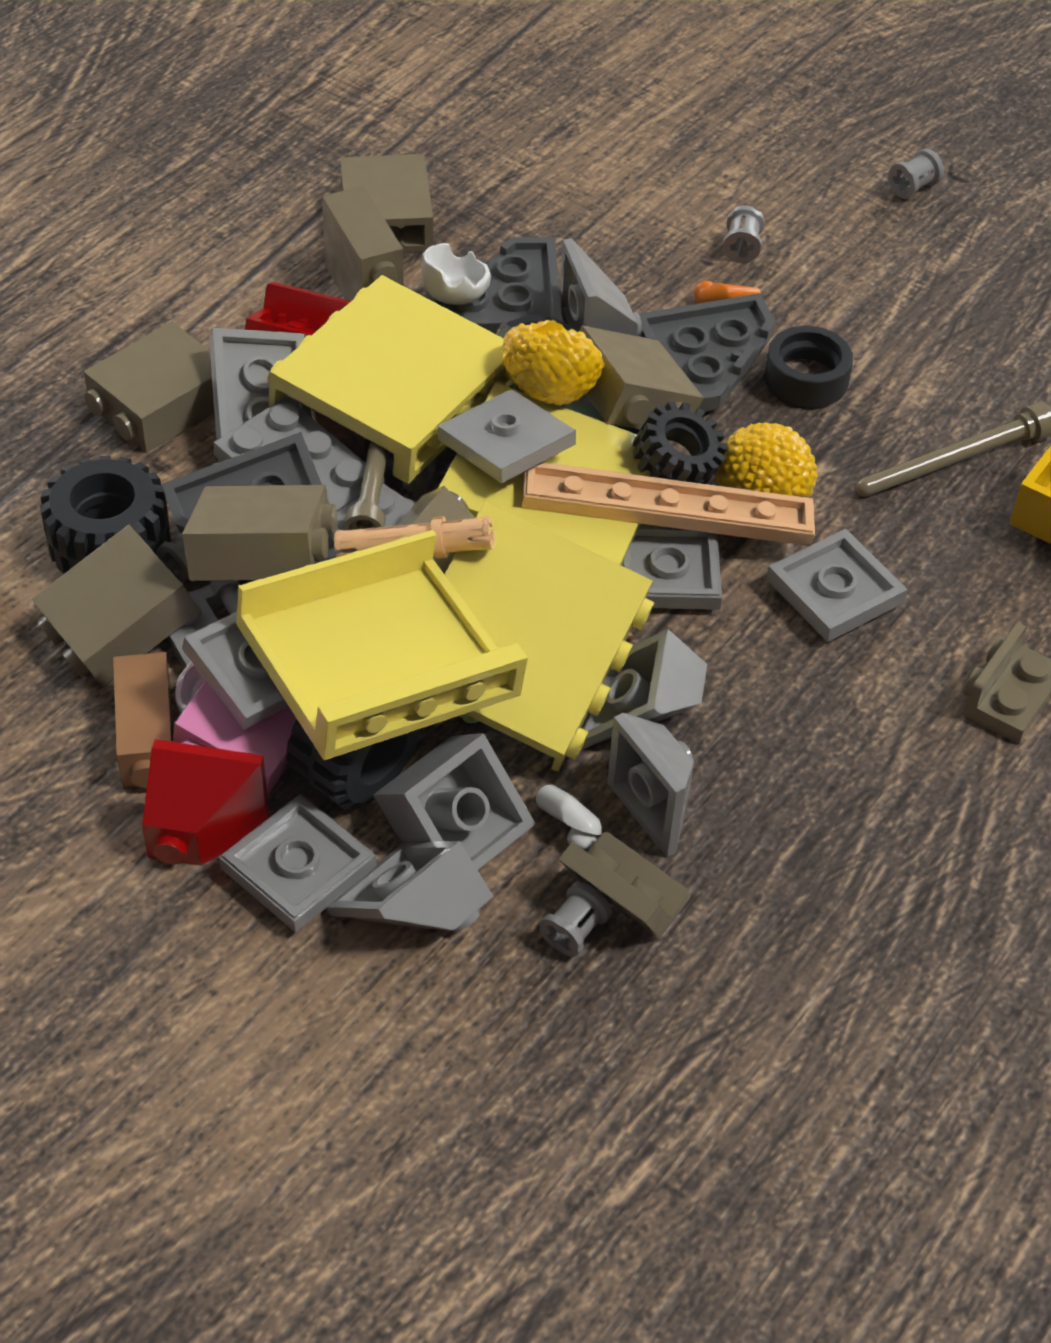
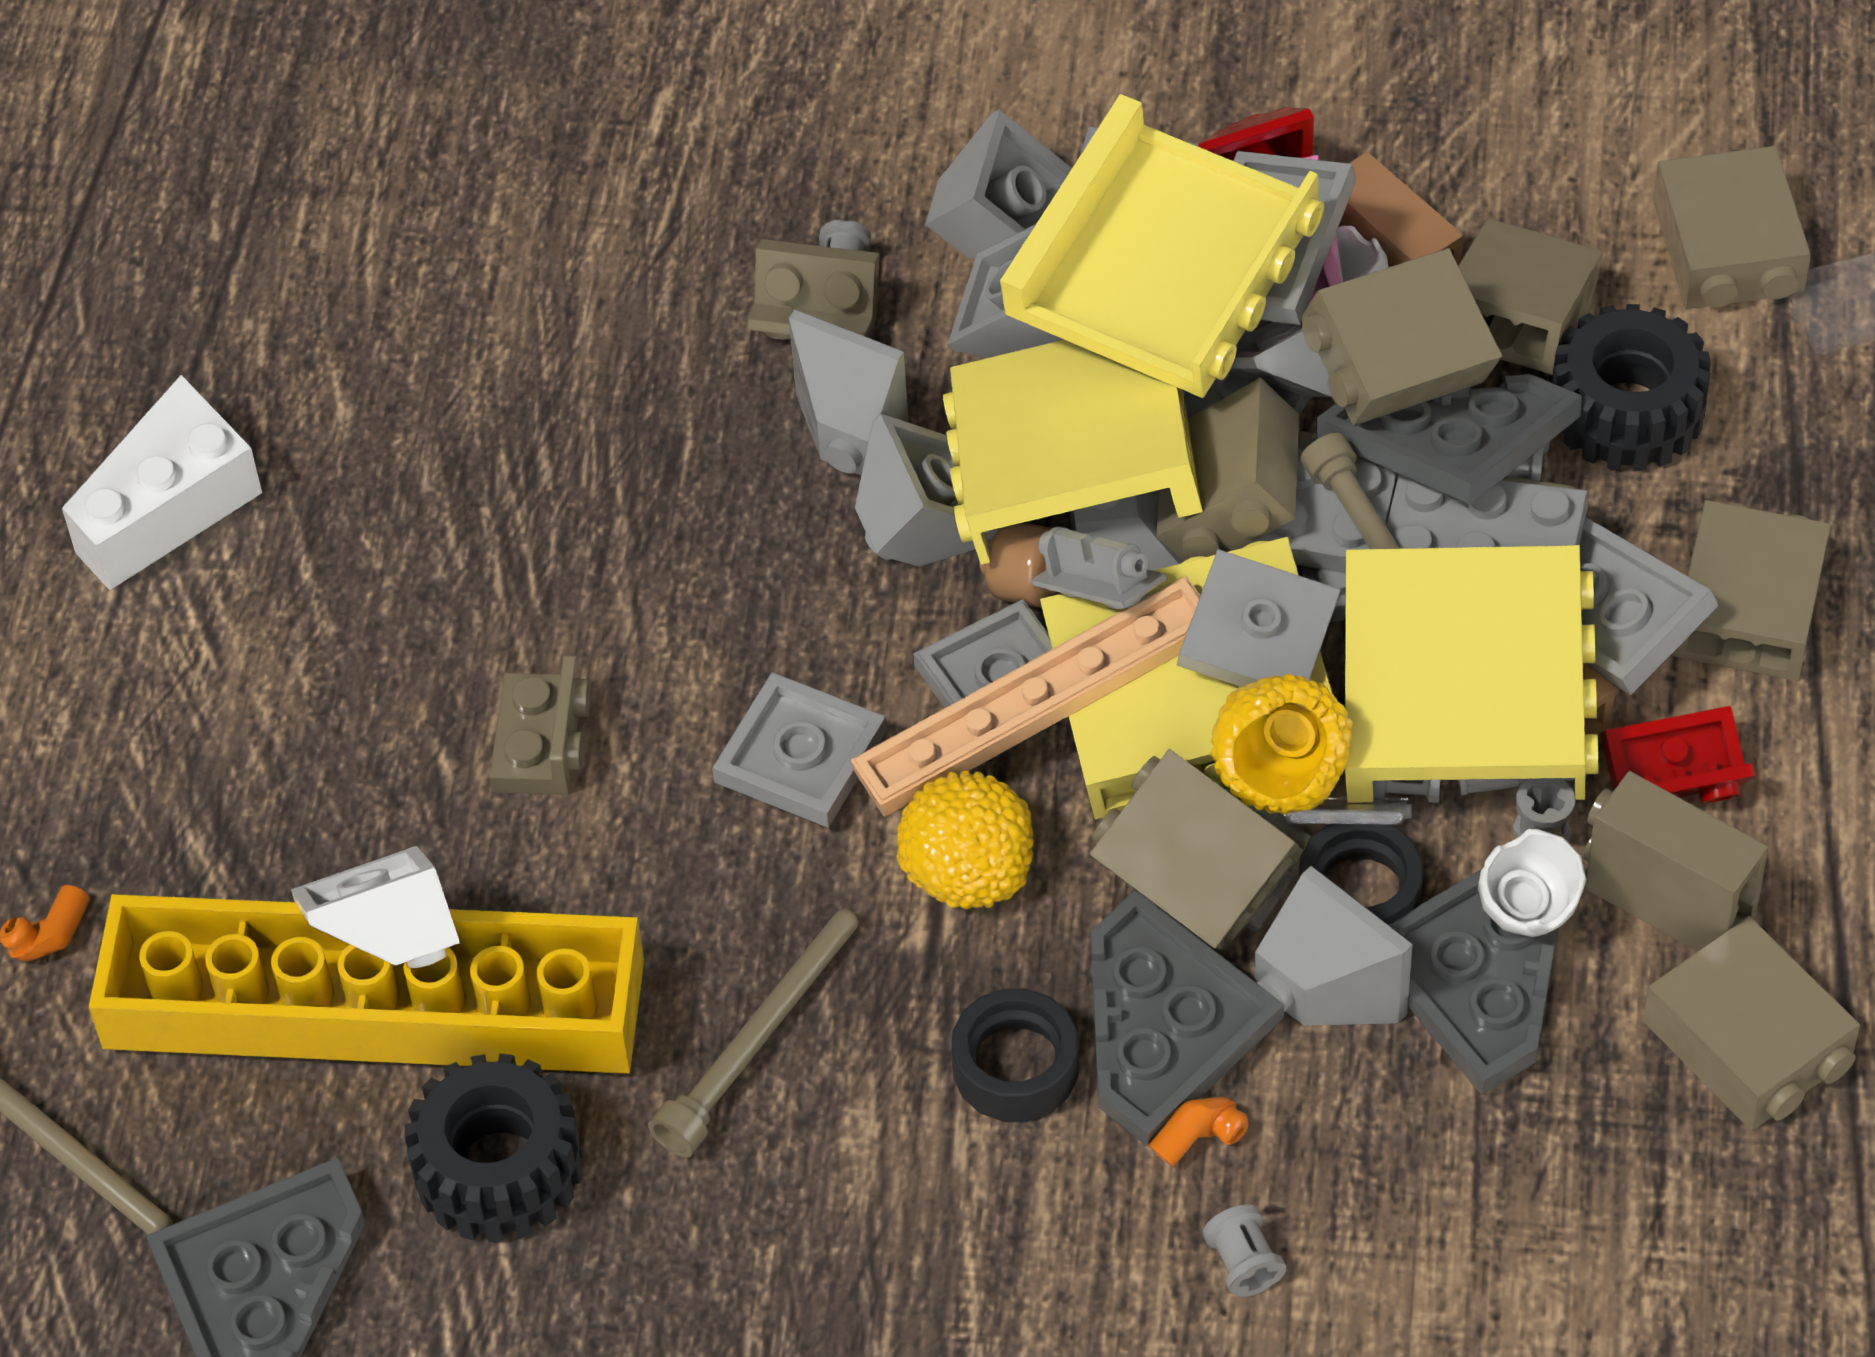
camera: 155 degrees right, 5 degrees up
light nougat pin [334,516,495,559] -> none
white arm [536,785,602,851] -> none
black tyre [632,401,727,484] -> none
none -> light grey hinge [1031,527,1167,609]

